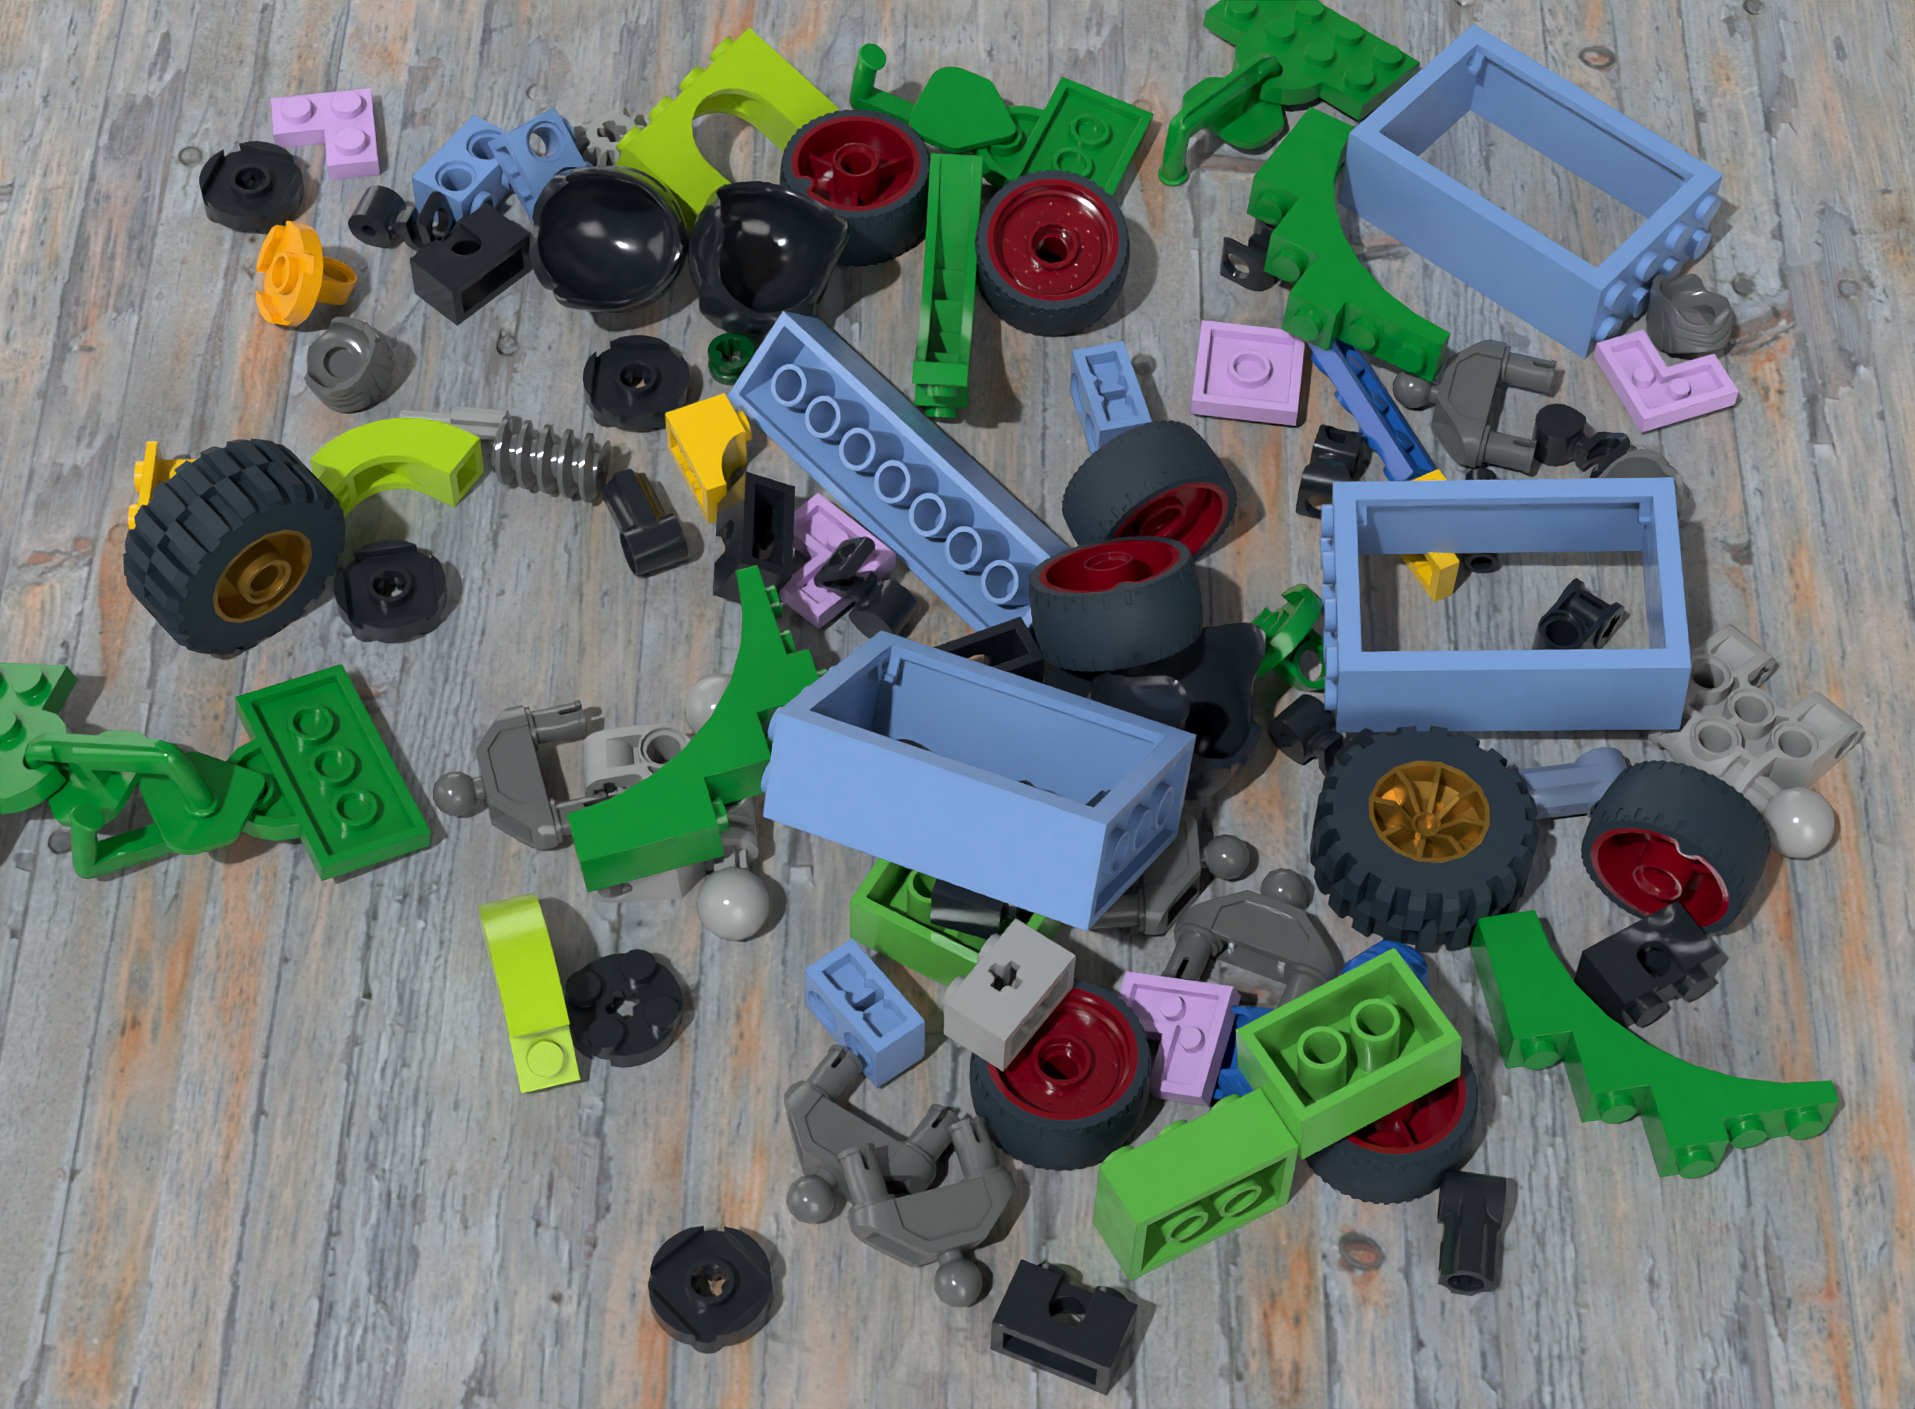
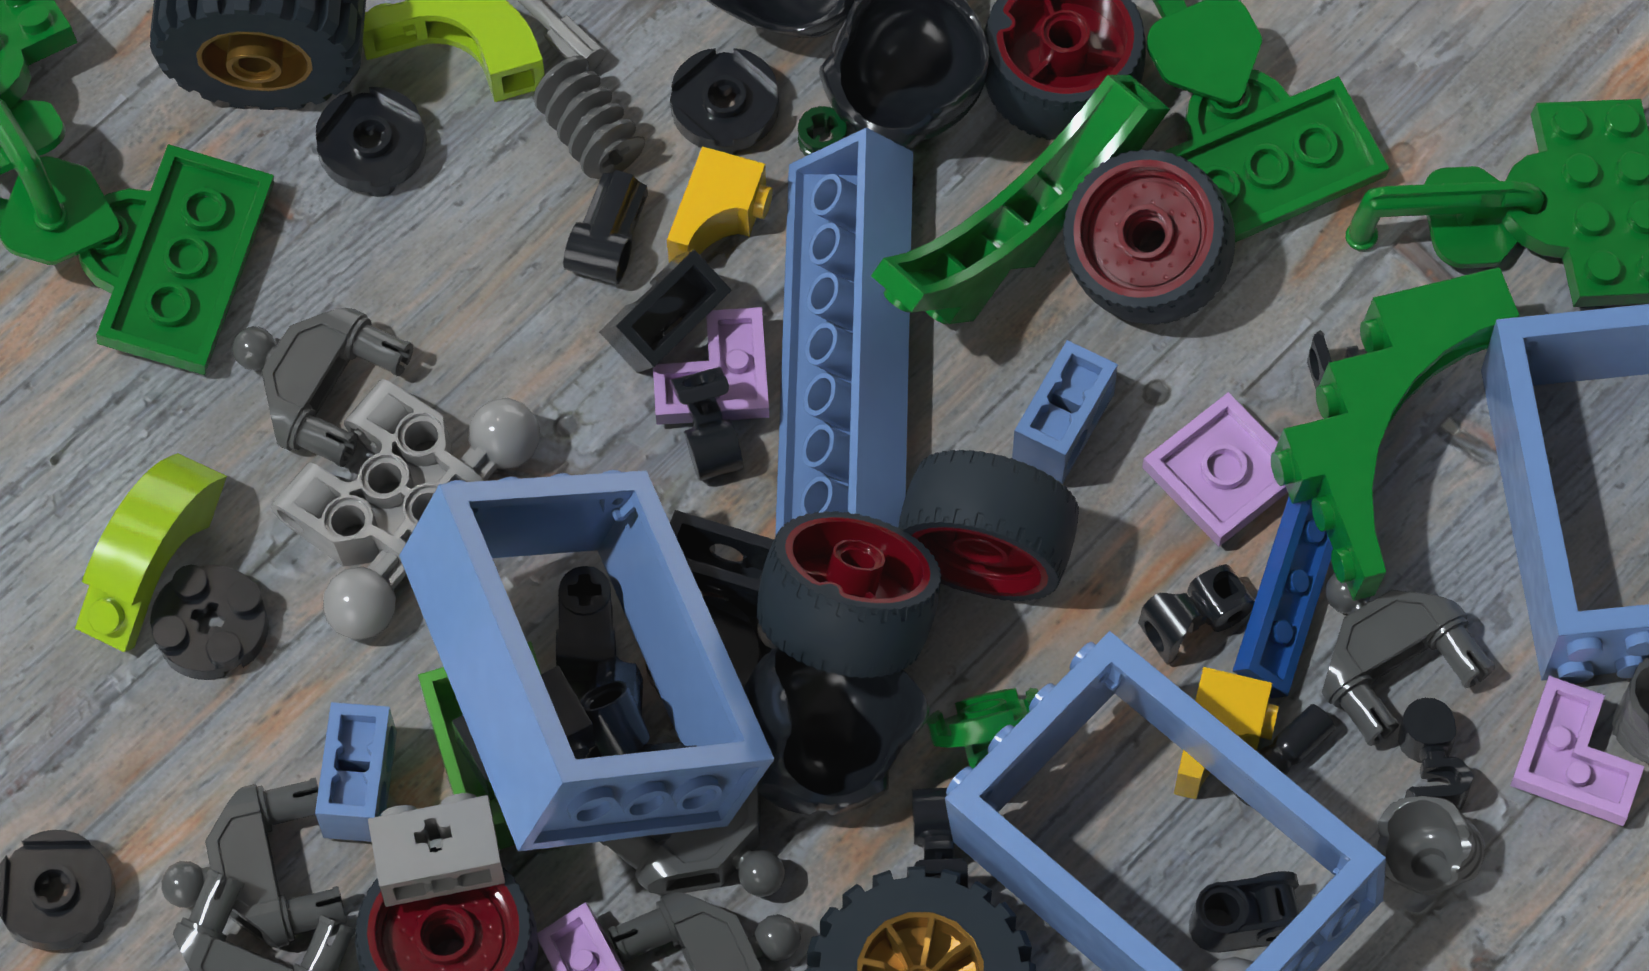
camera: 45 degrees right, 10 degrees up
green arch [567,565,827,893] -> none

